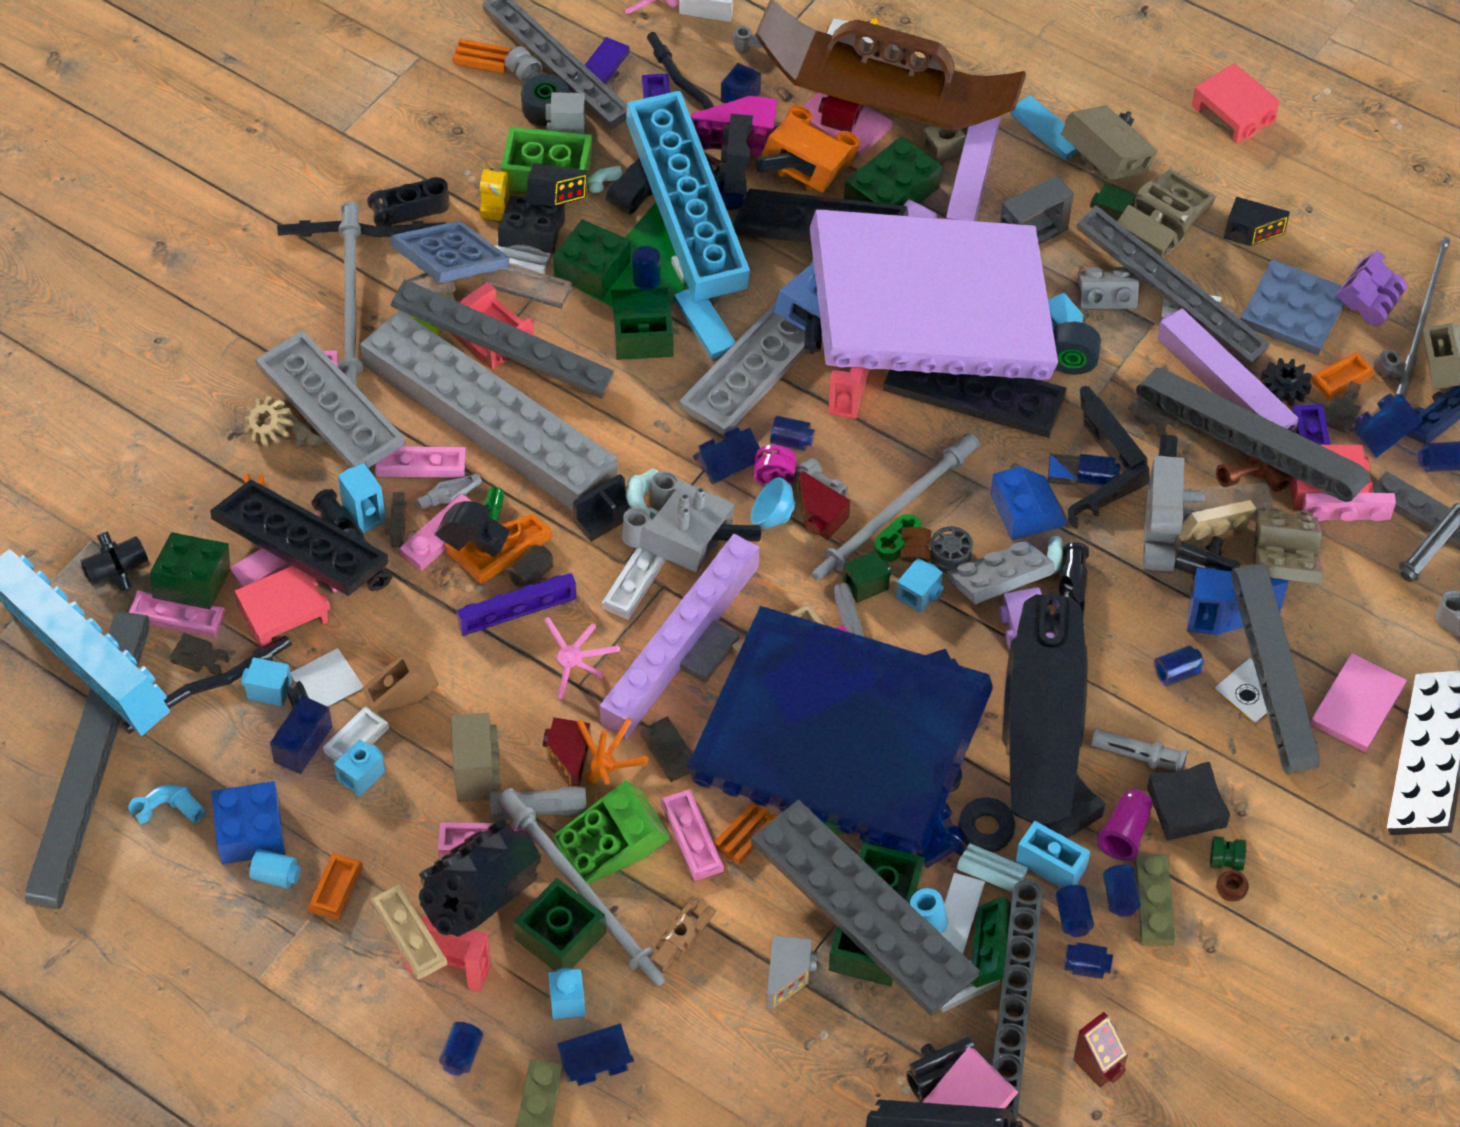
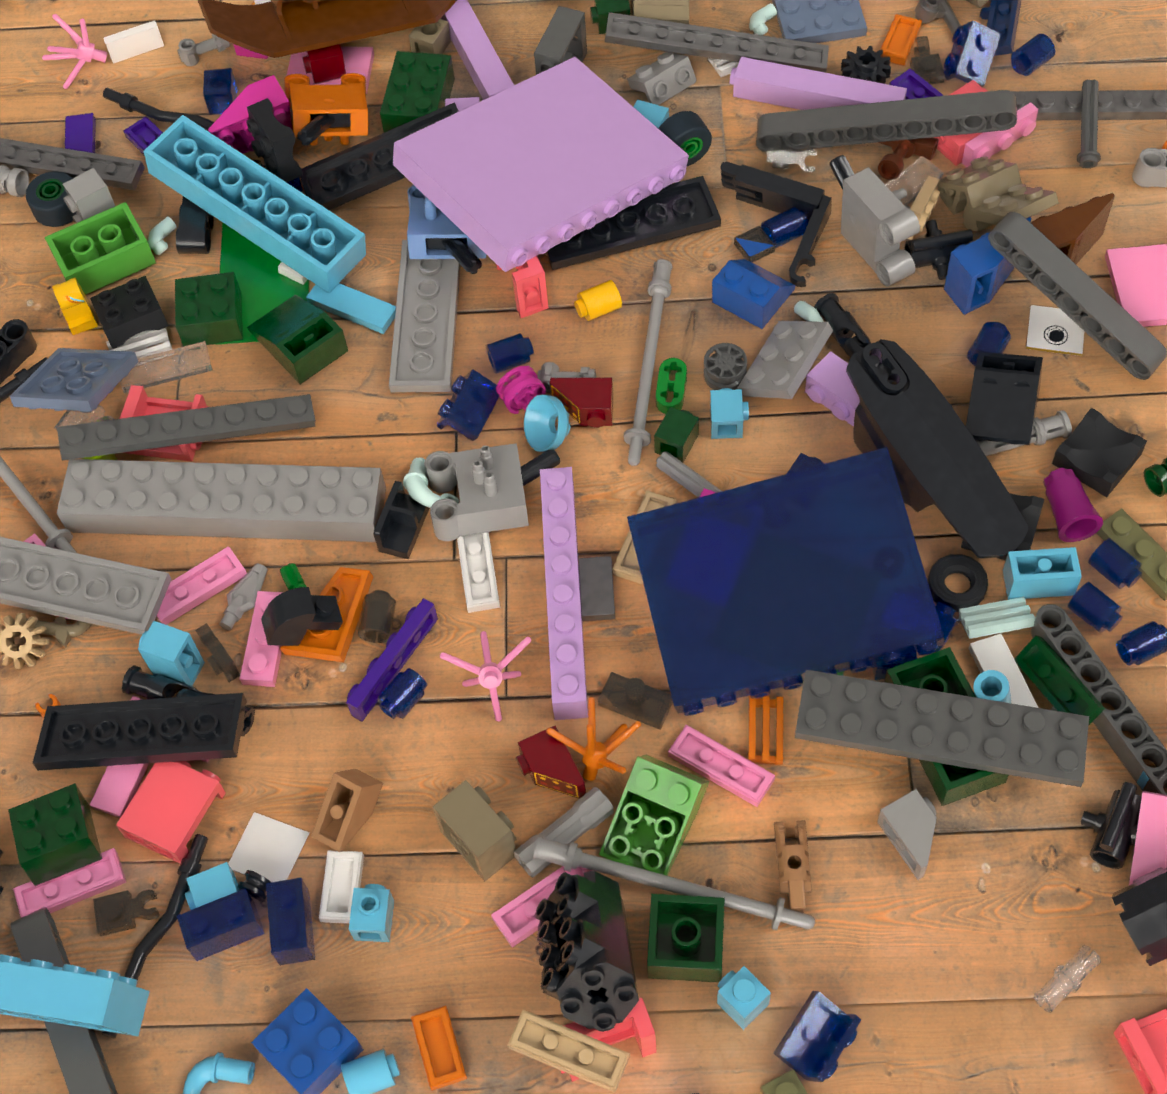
camera: 30 degrees left, 5 degrees up
black slope [526,163,588,207] -> none
clear blue brick [632,246,661,289] -> none
reddish brown wheel [900,527,932,563] -> none
none -> clear blue brick [177,888,265,961]
none -> clear blue brick [378,668,428,719]
none -> yellow brick [574,280,622,321]
none -> light aqua arm [749,3,777,35]
none -> black slope [966,351,1043,445]
none -> reddish brown slope [1031,193,1115,264]

